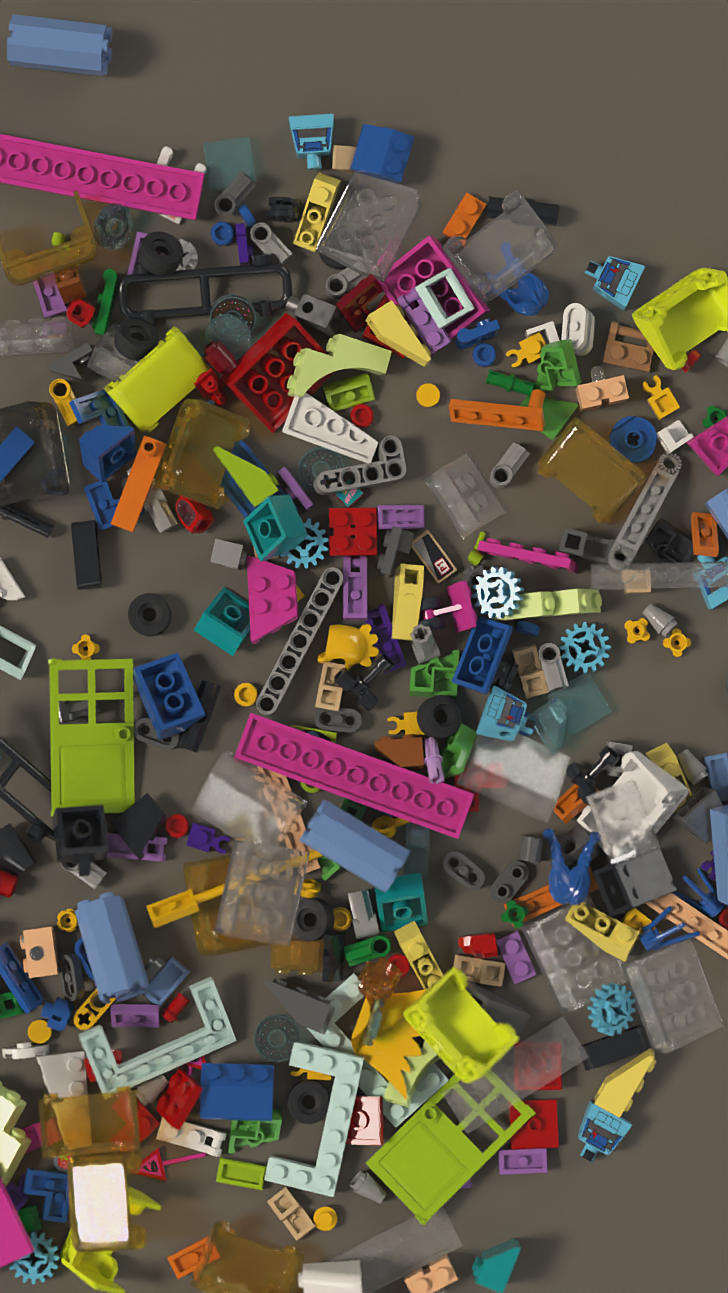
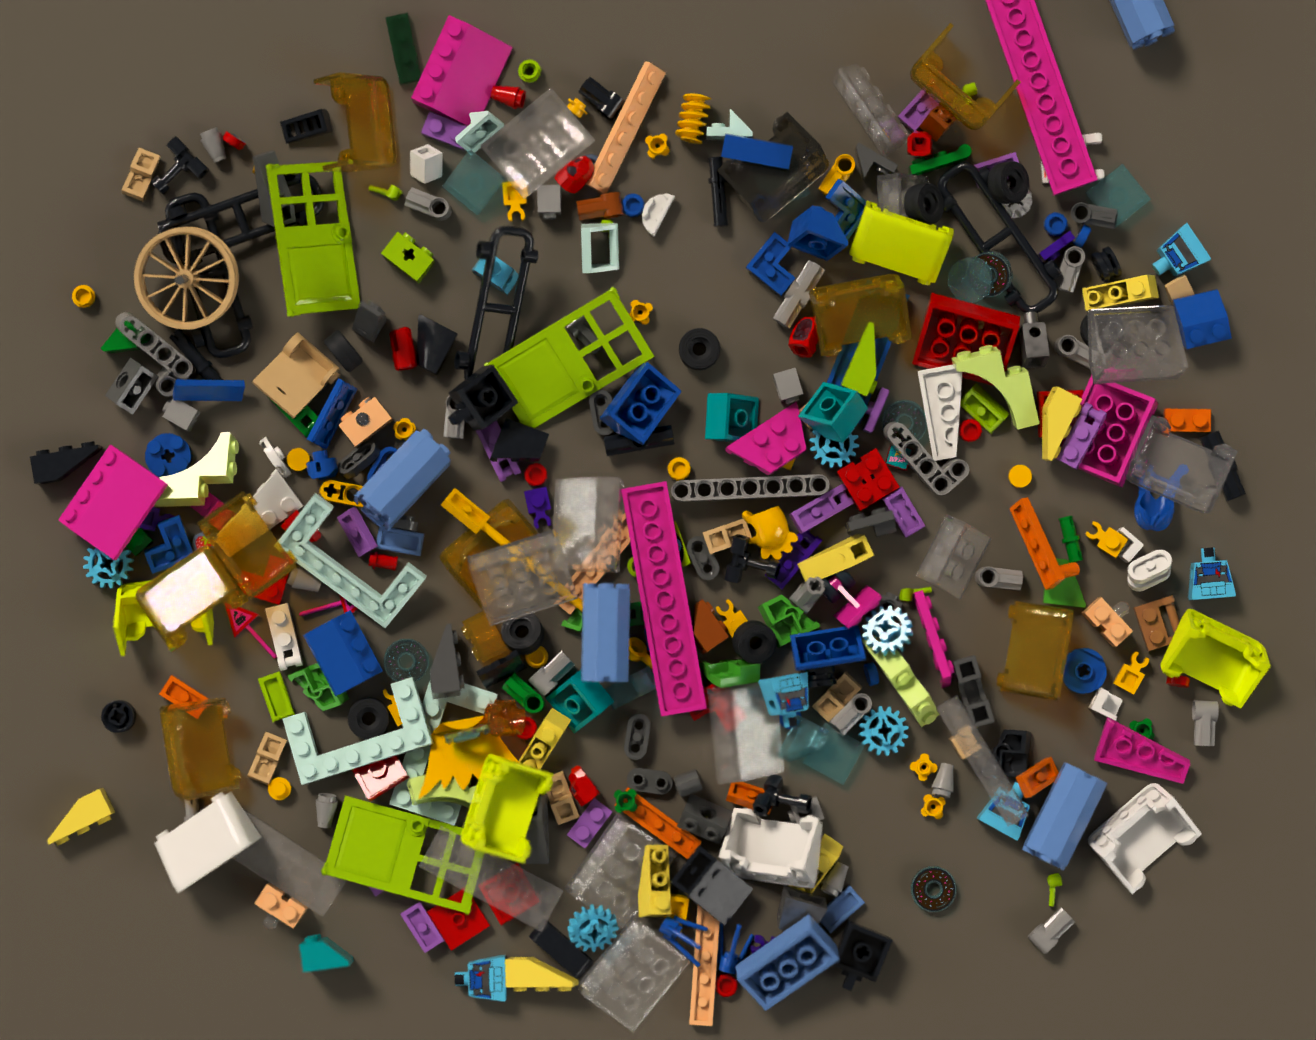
camera: 60 degrees right, 0 degrees up
black beam [71,520,102,590] -> none
clear light blue tile [93,203,134,251] -> none
orange piece [111,435,167,533] -> none
red plate [156,1068,203,1131] -> none
red hinge [194,368,227,405] -> none
dark red brick [203,341,238,376] -> none
yellow plate [297,879,321,898] -> none
dark red plate [335,273,384,333] -> none
slope [411,529,457,584] -> none
light aqua tile [415,267,475,329] -> none
lavender axle [423,737,444,784] -> none
blue plate [455,319,500,349] -> none
blue tile [472,343,496,367] -> none
bright green slope [534,339,581,390] -> none
blue hair [543,828,601,905] -> none
clear slope [587,780,661,865] -> none
light grey plate [608,452,682,570] -> none

